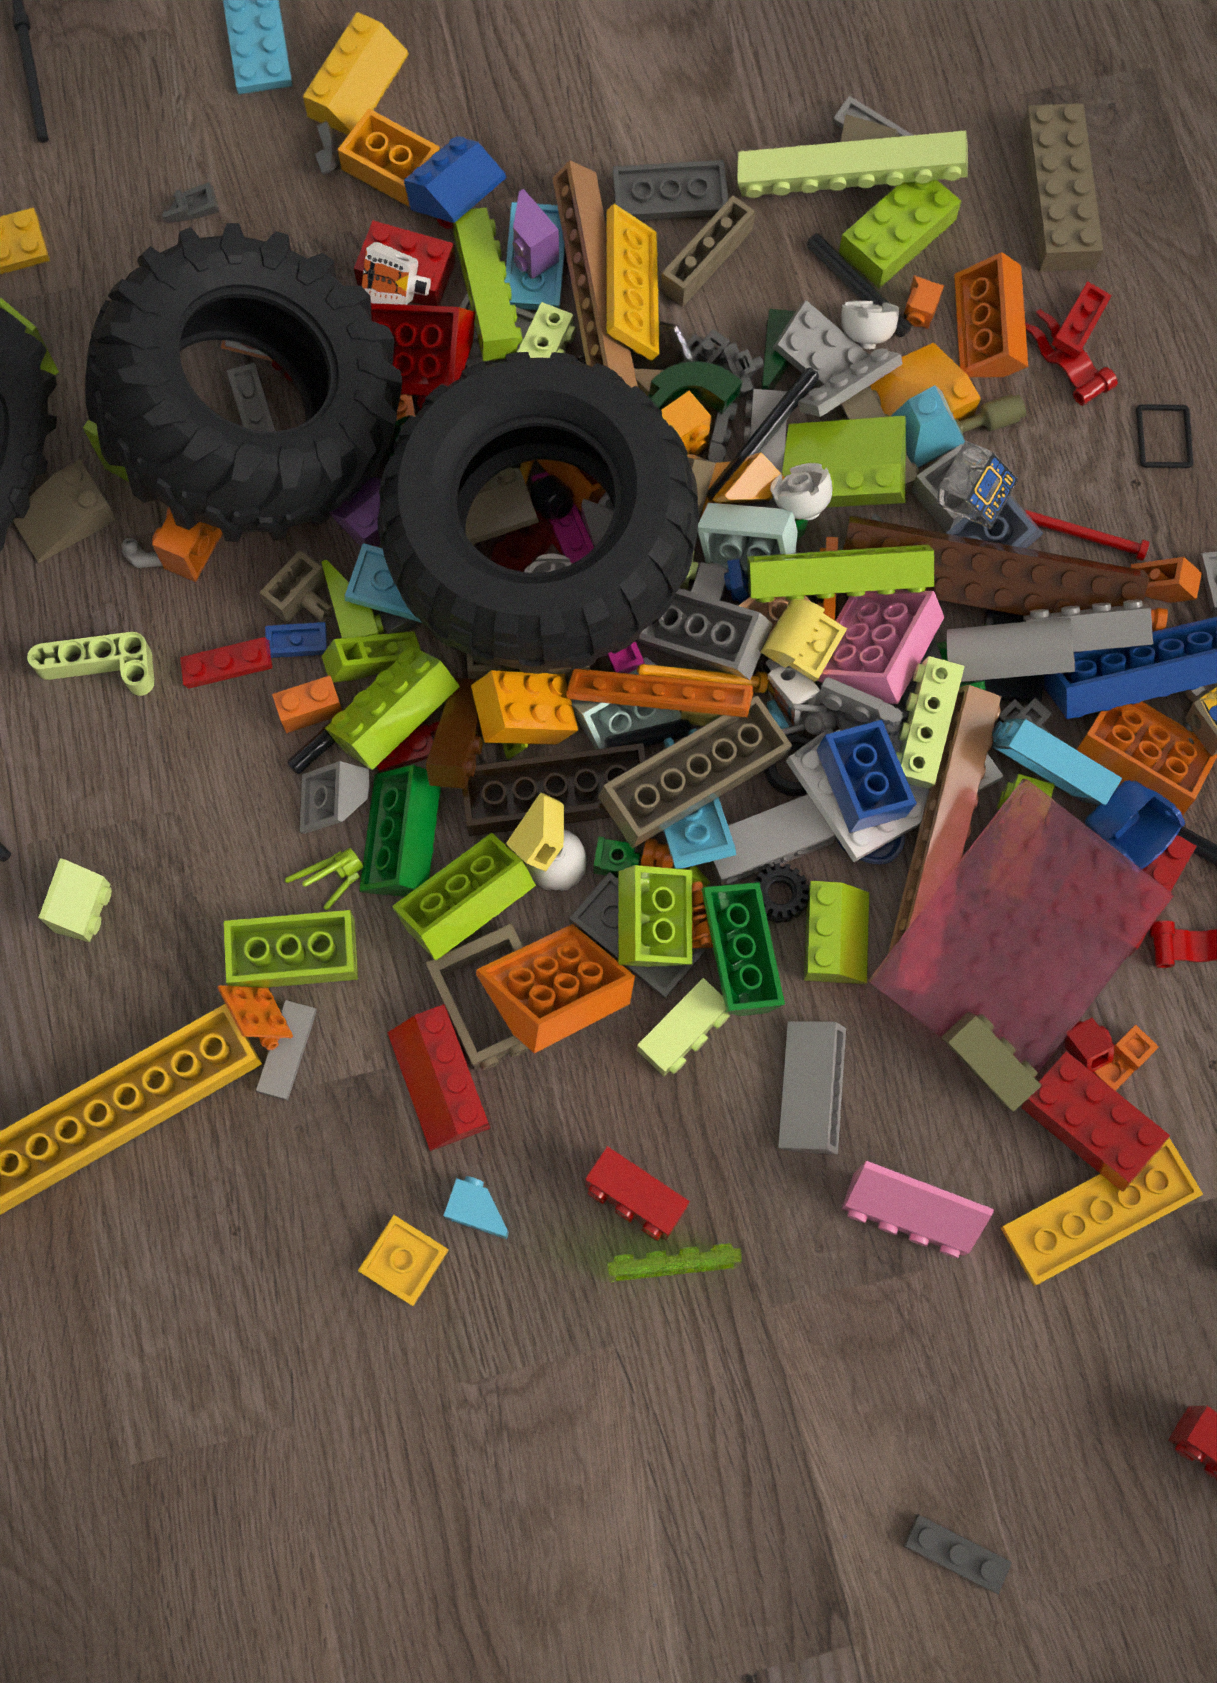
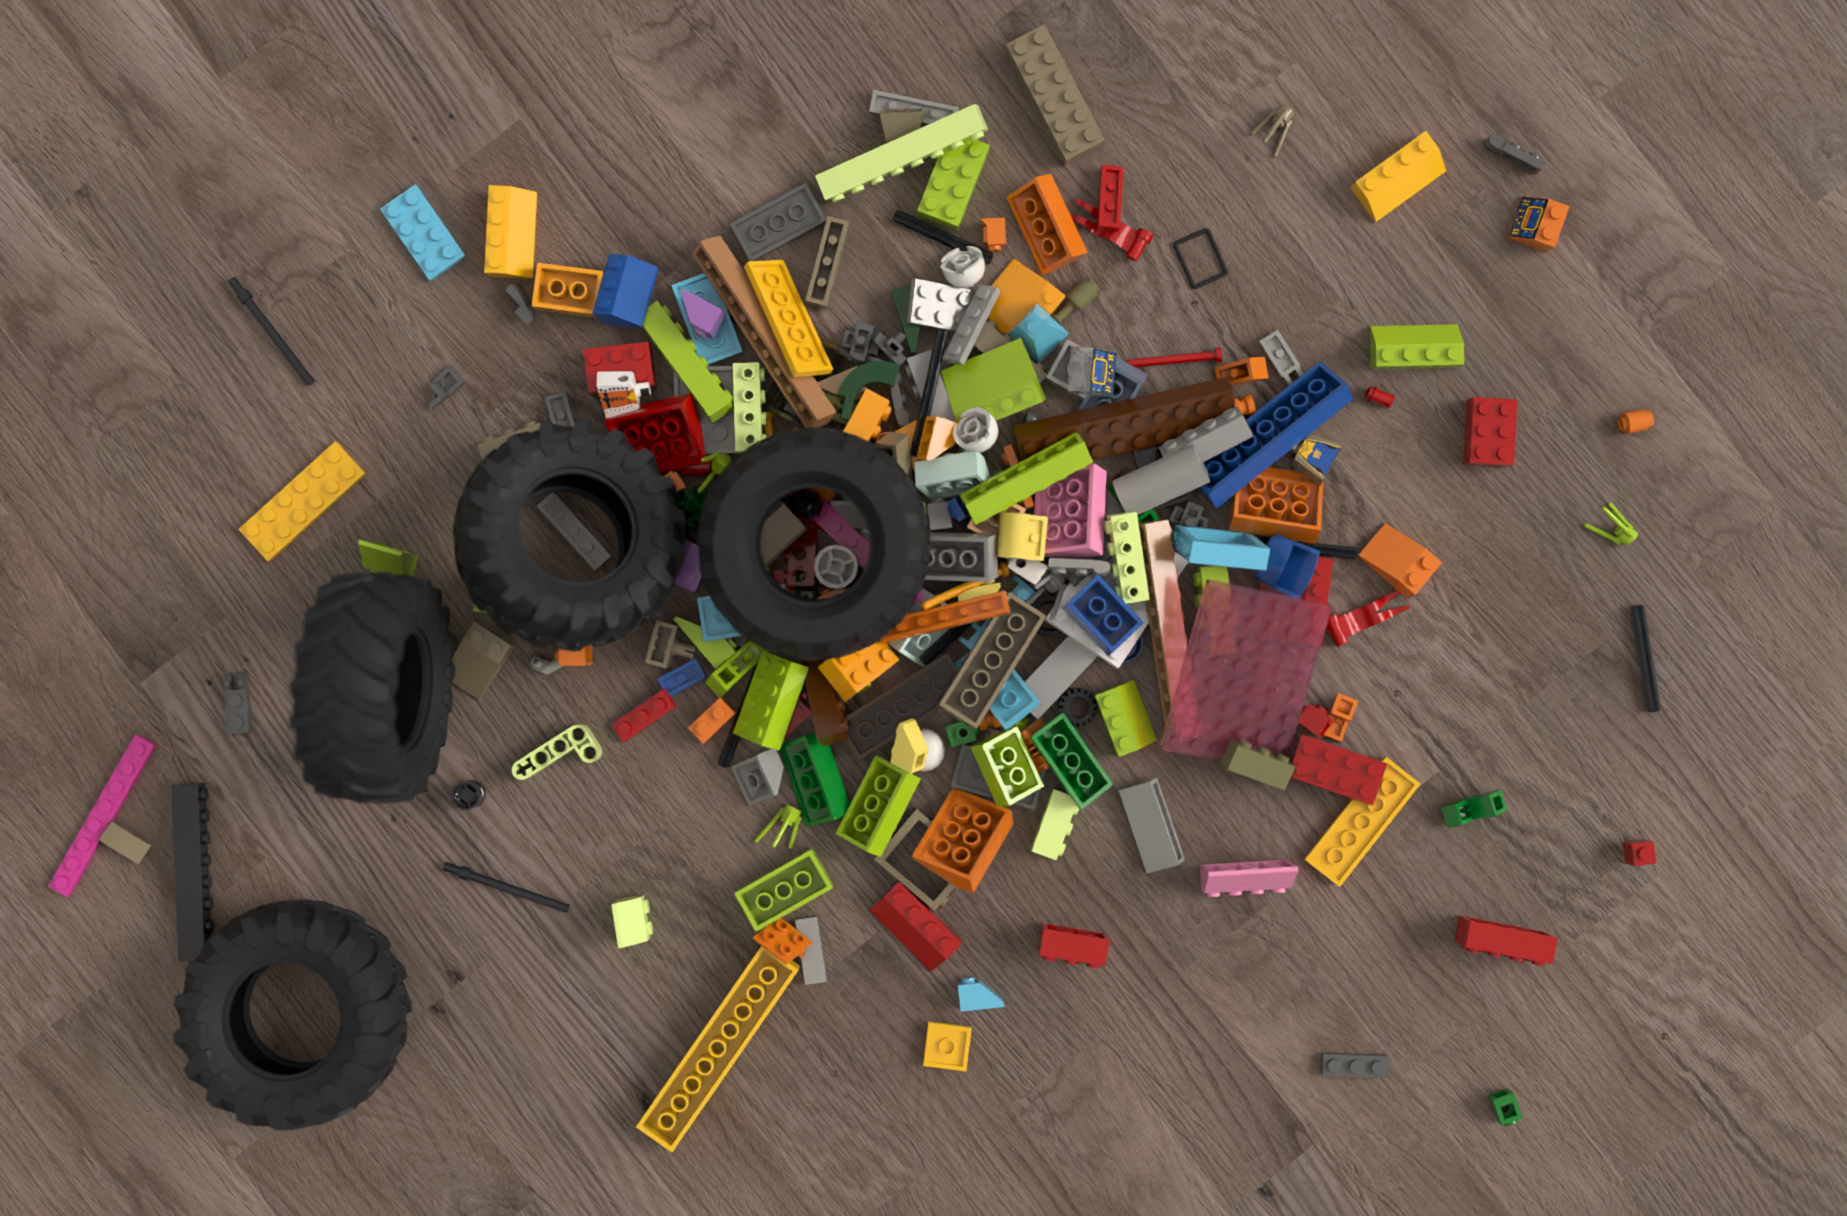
camera: 25 degrees left, 15 degrees up
clear neon green plate [607,1243,742,1282] -> none

